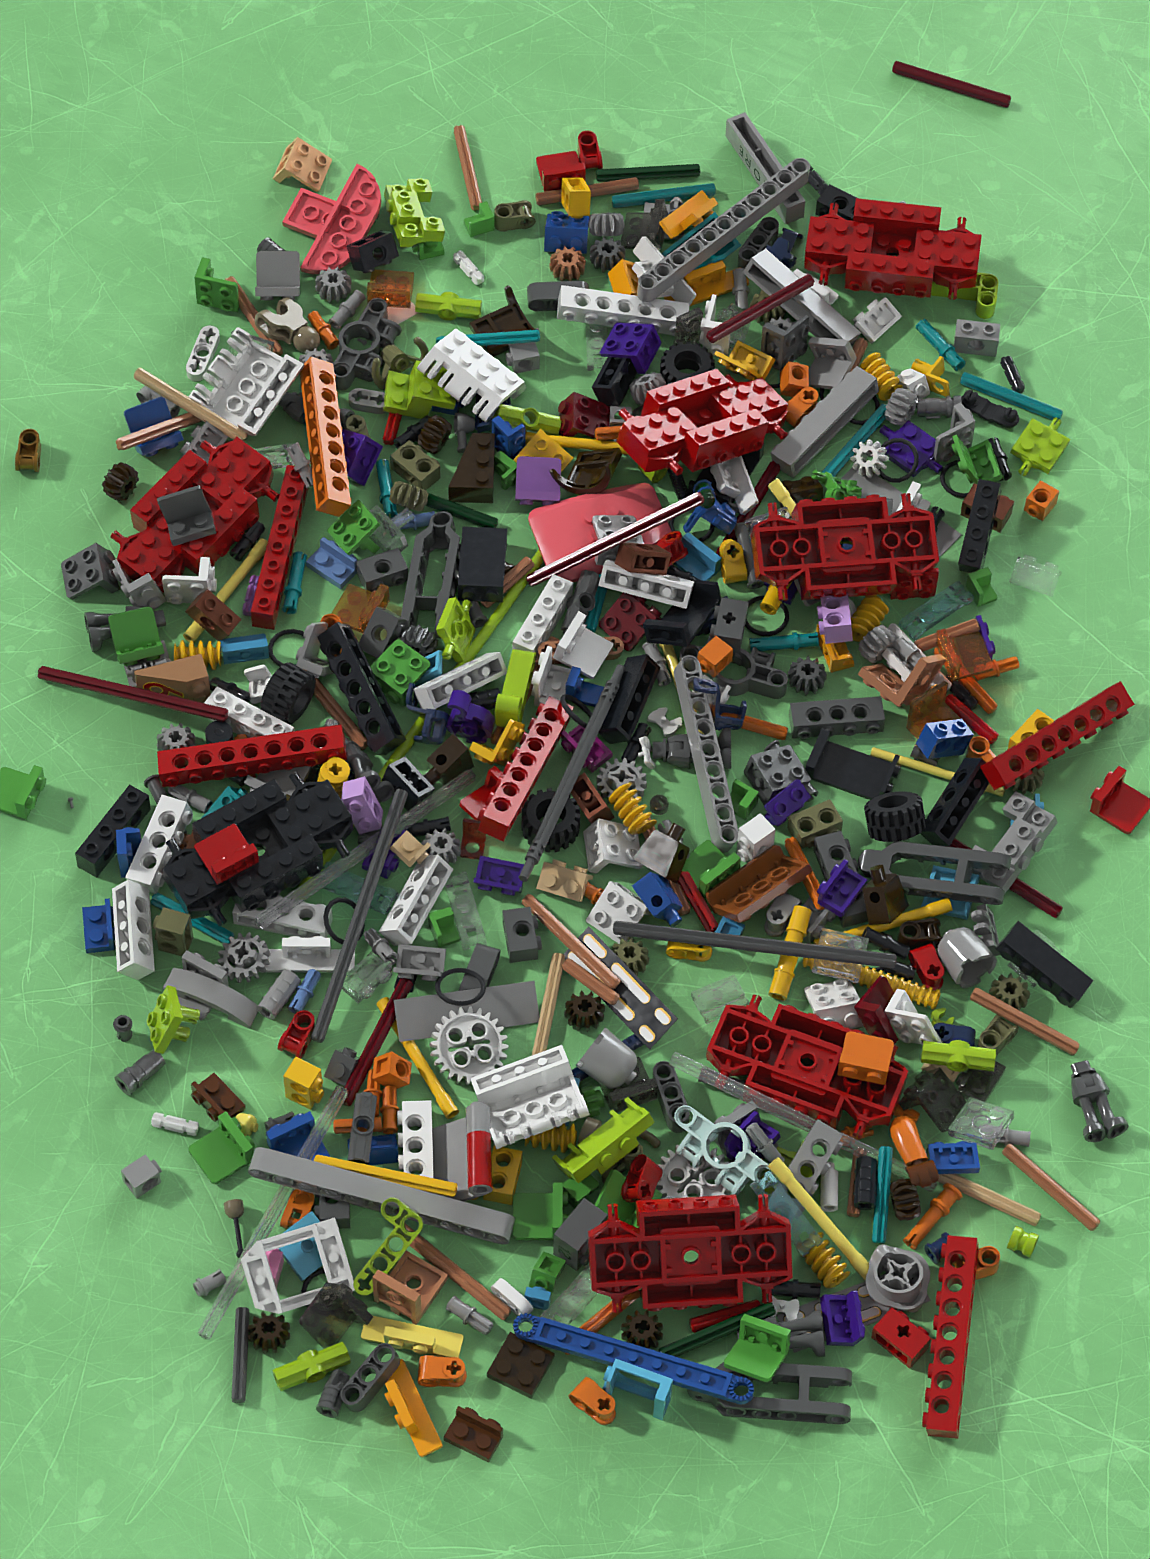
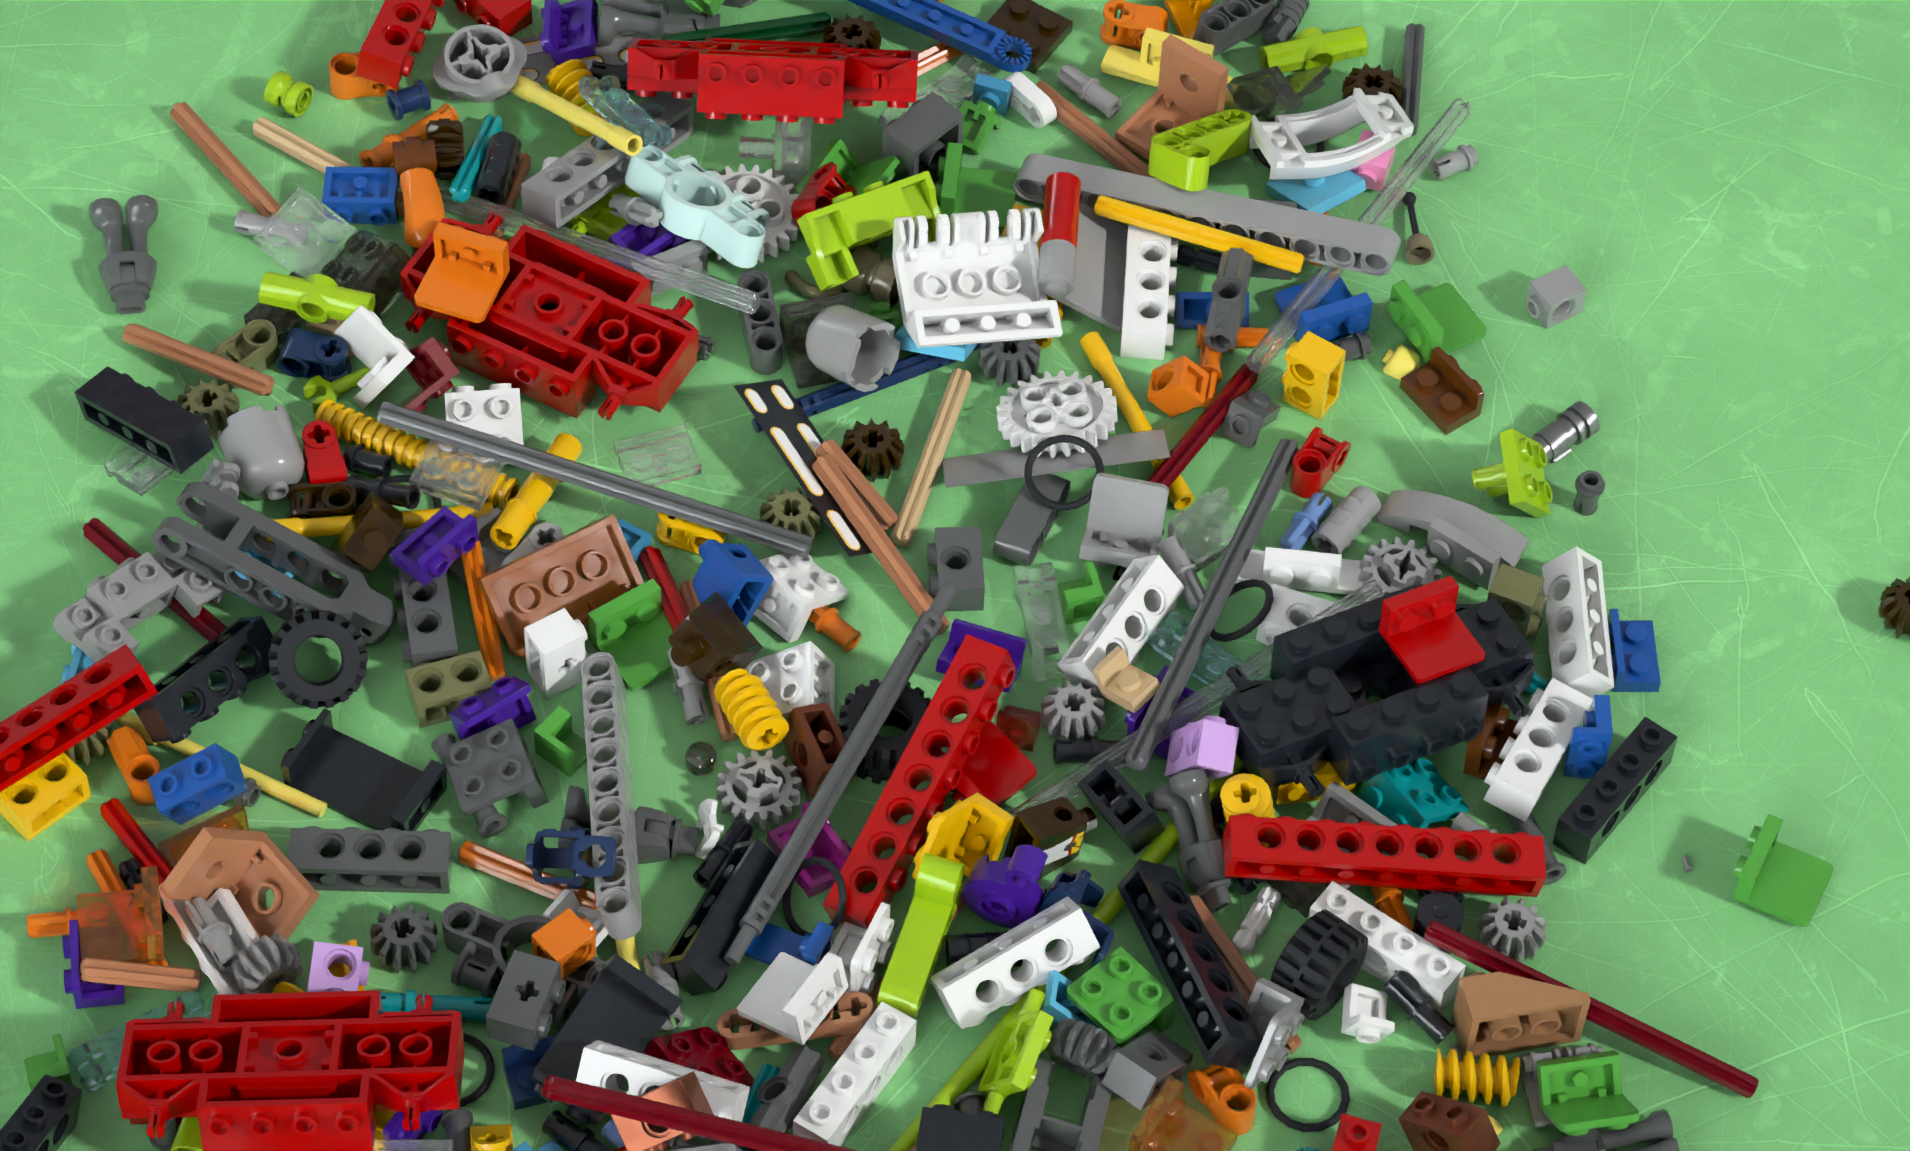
camera: 175 degrees left, 5 degrees down
white axle [151,1112,199,1136] -> none
dark azure panel [220,633,269,665] -> none
orange axle [380,1085,399,1134] -> none
tan bracket [536,859,593,902] -> none
white piece [647,707,682,738] -> none

